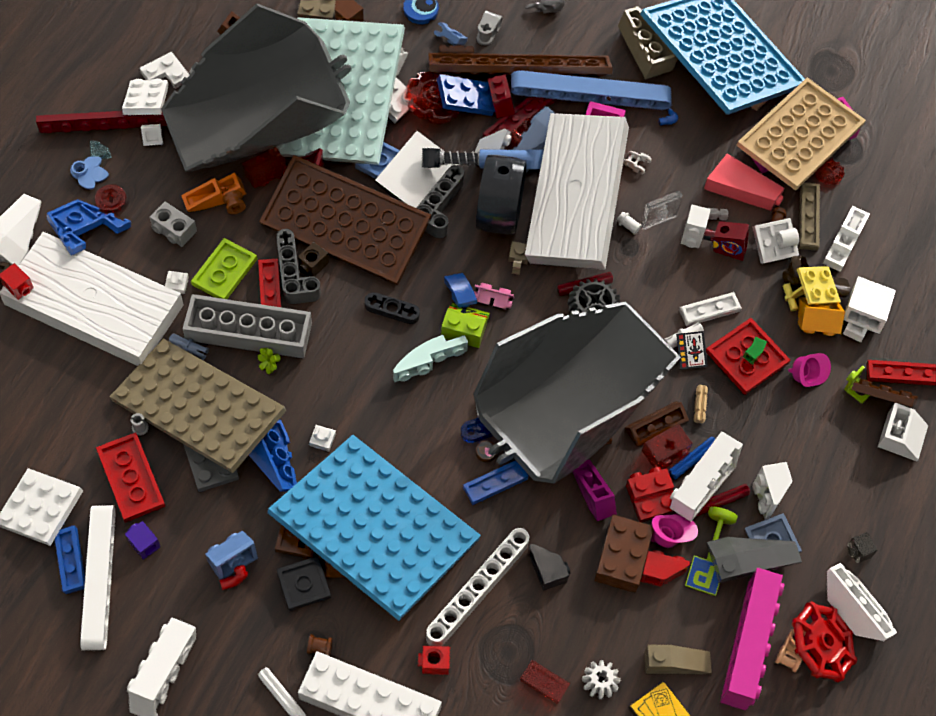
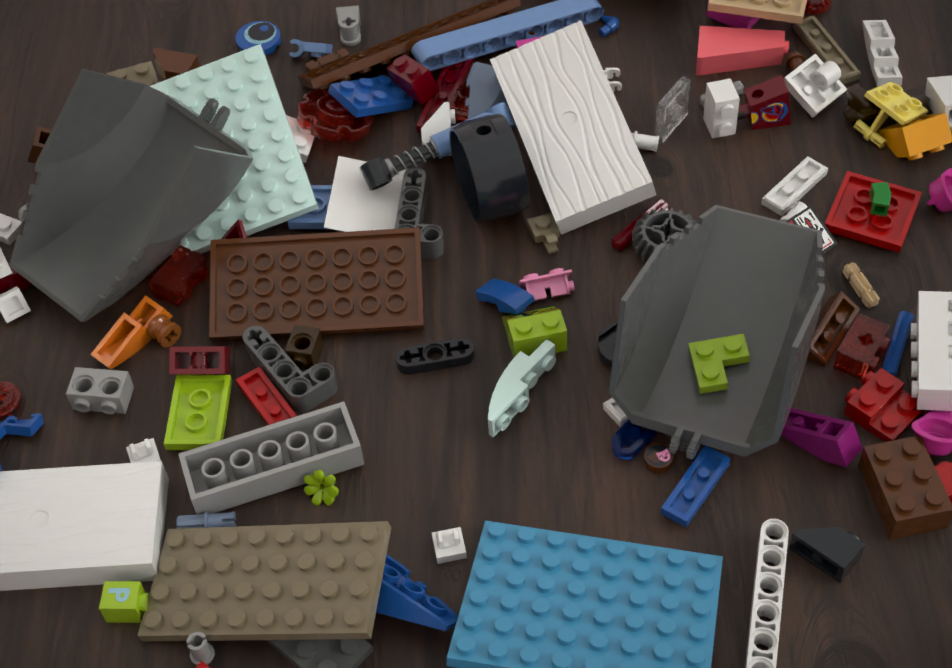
camera: 20 degrees left, 10 degrees down
none -> lime brick [99,581,149,623]
none -> dark red brick [169,346,230,375]
none -> lime plate [688,334,750,394]

